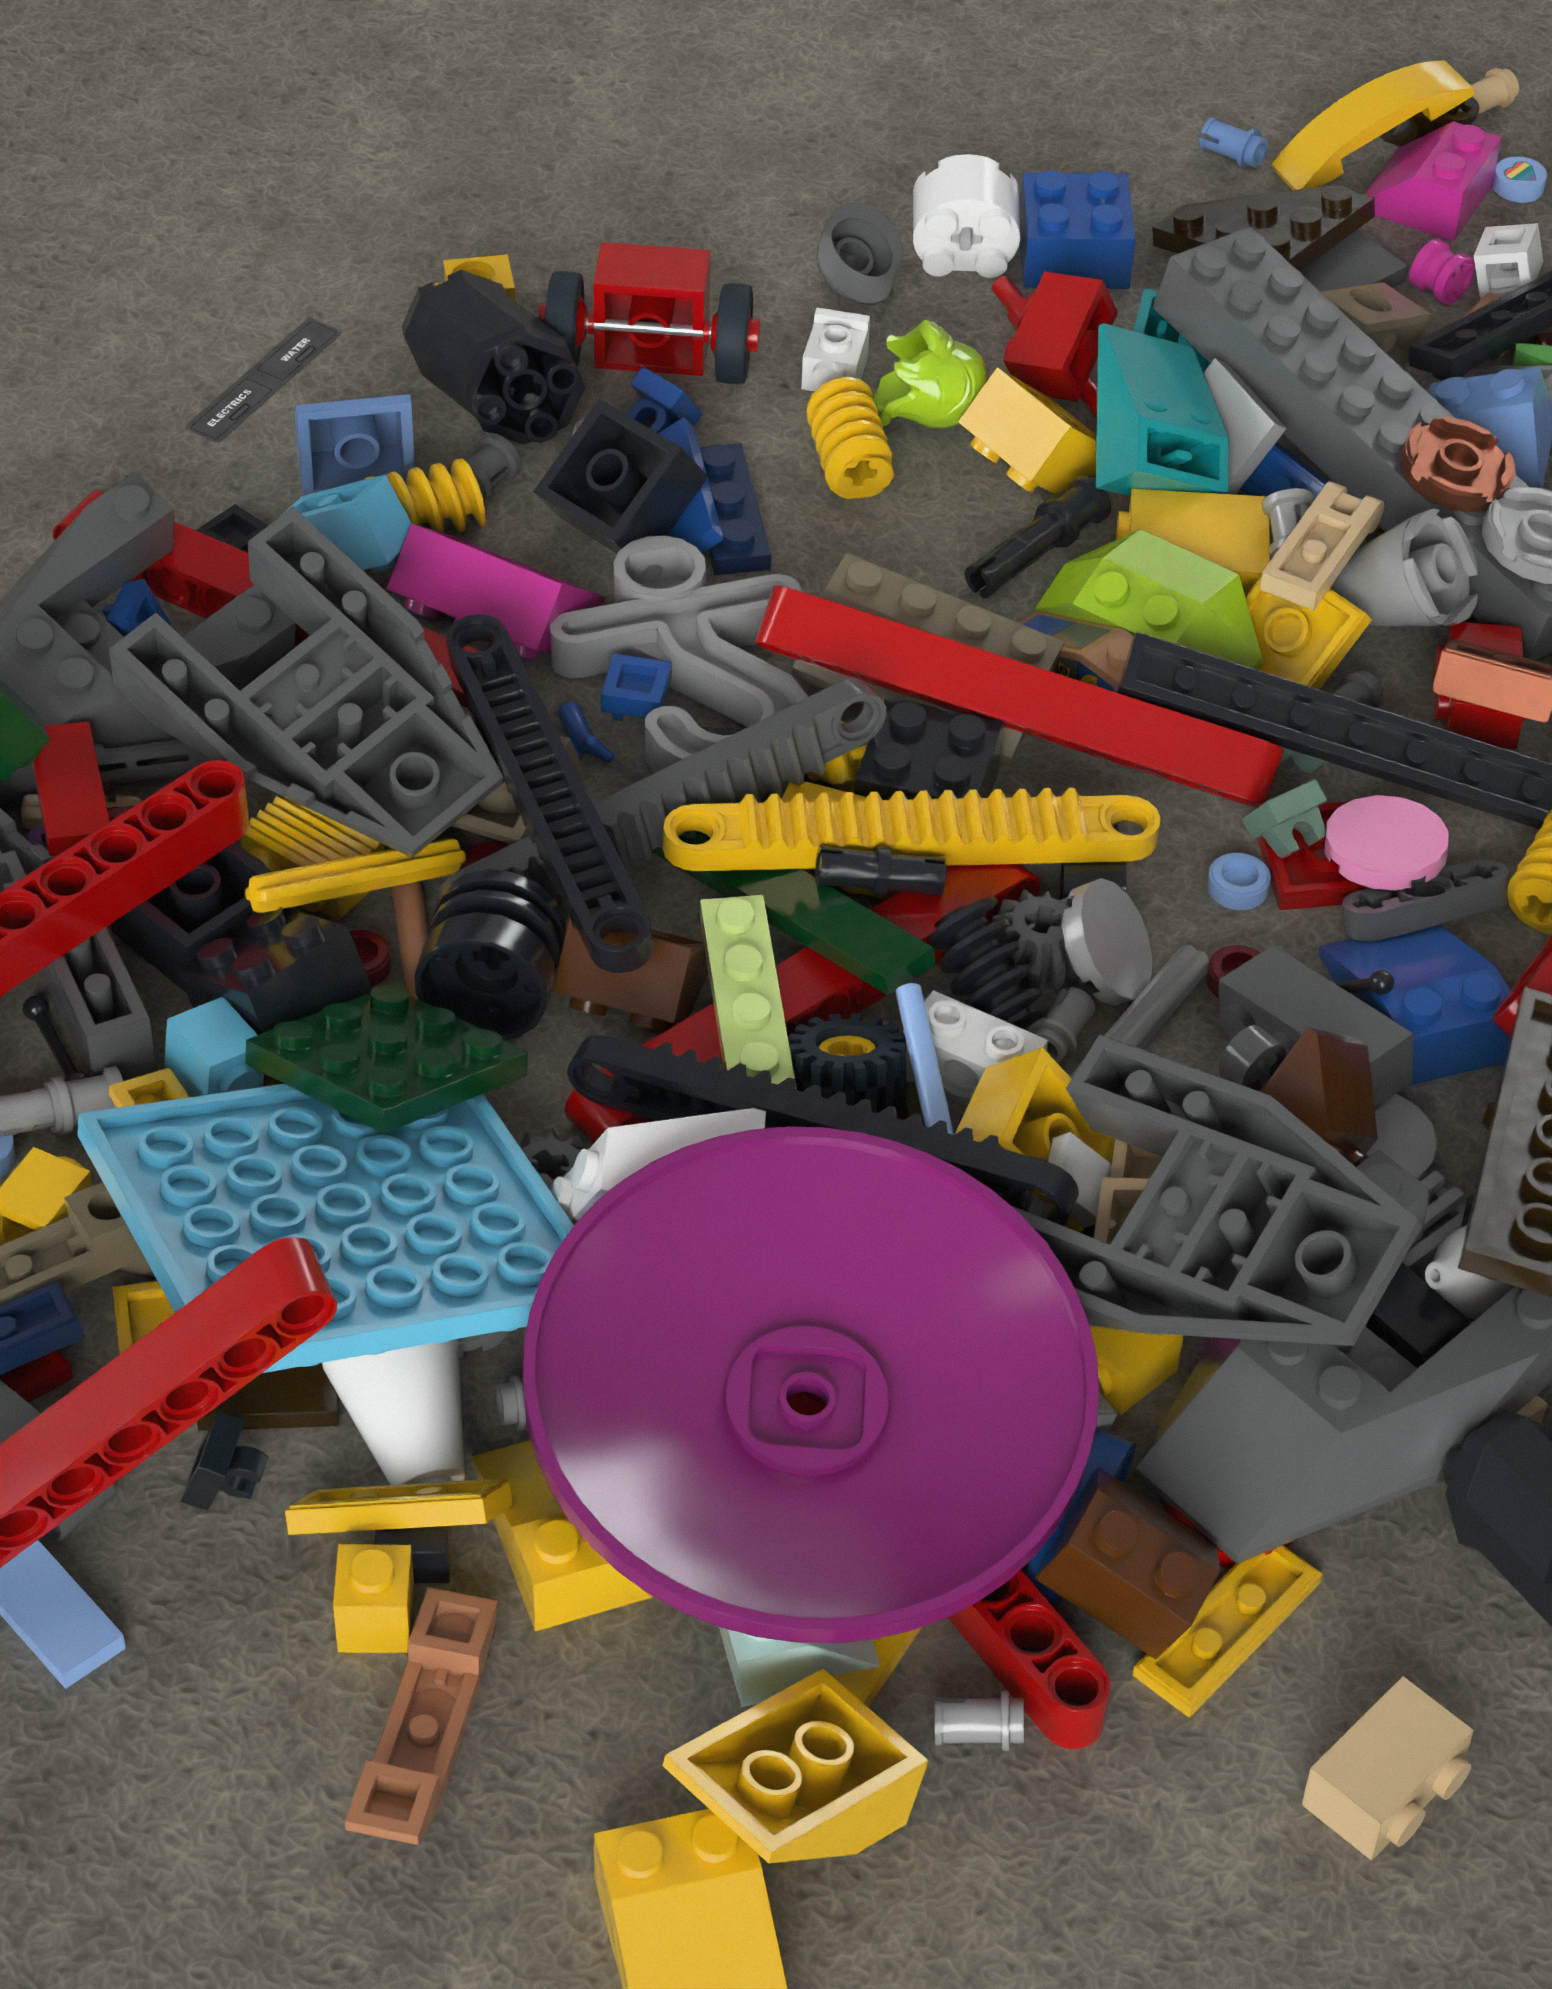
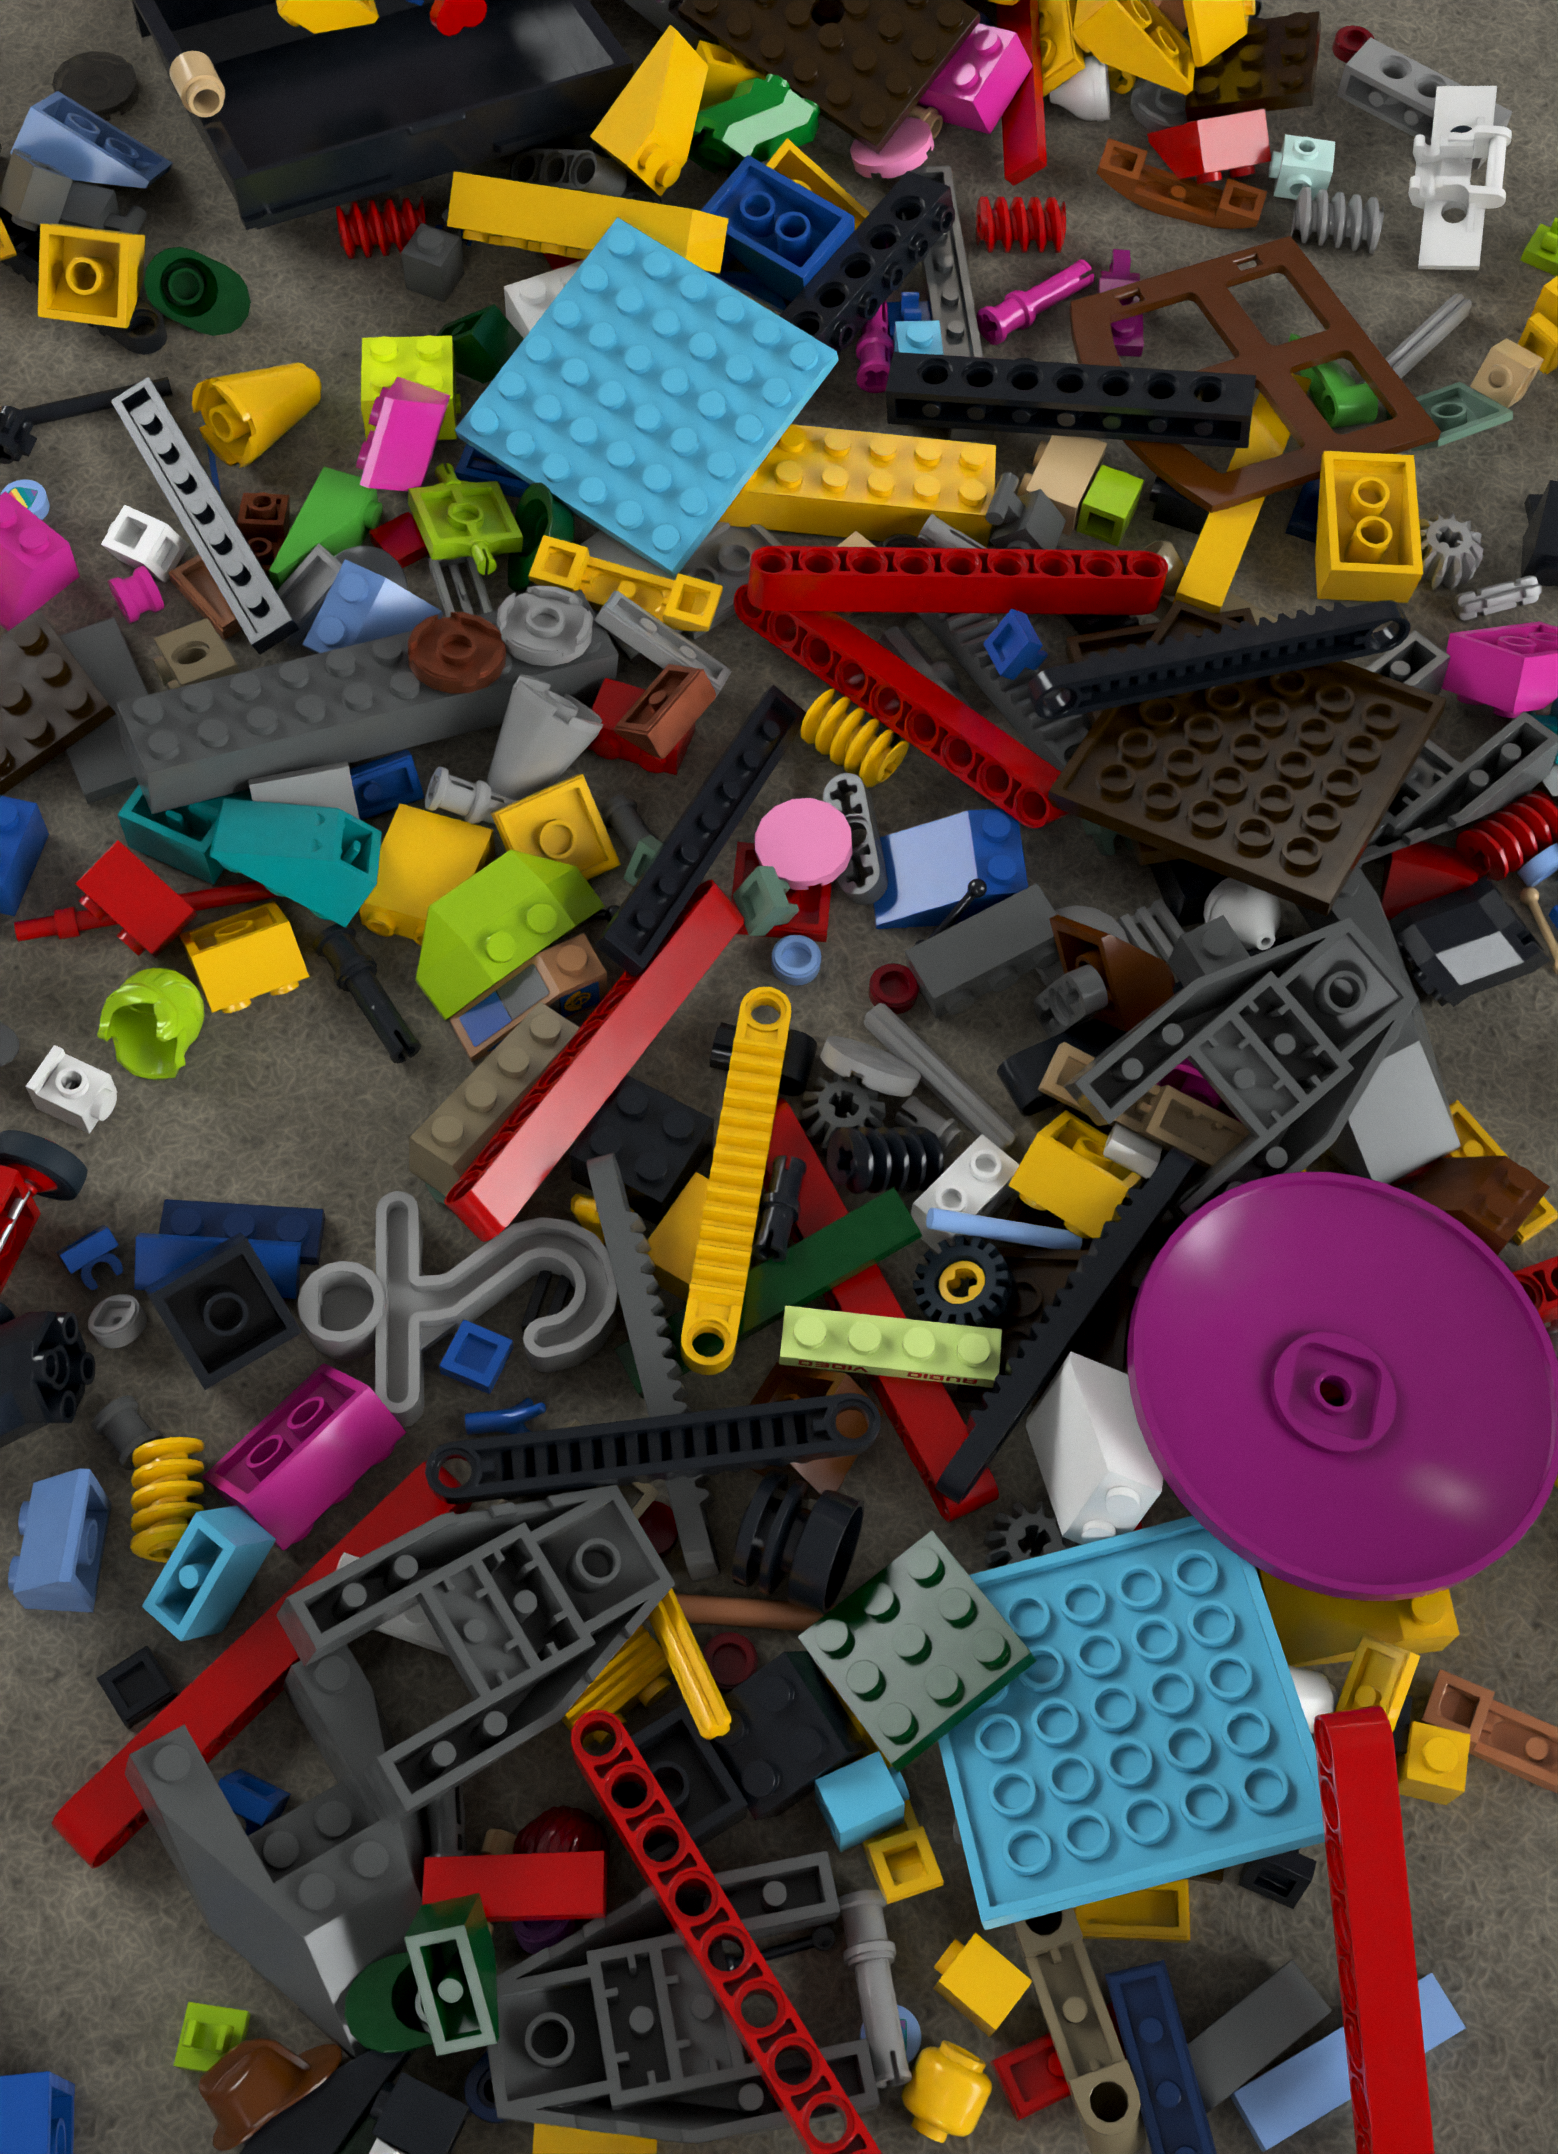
camera: 80 degrees left, 15 degrees up
yellow piece [806,377,895,499] -> none
tan plate [1260,481,1385,610] -> none

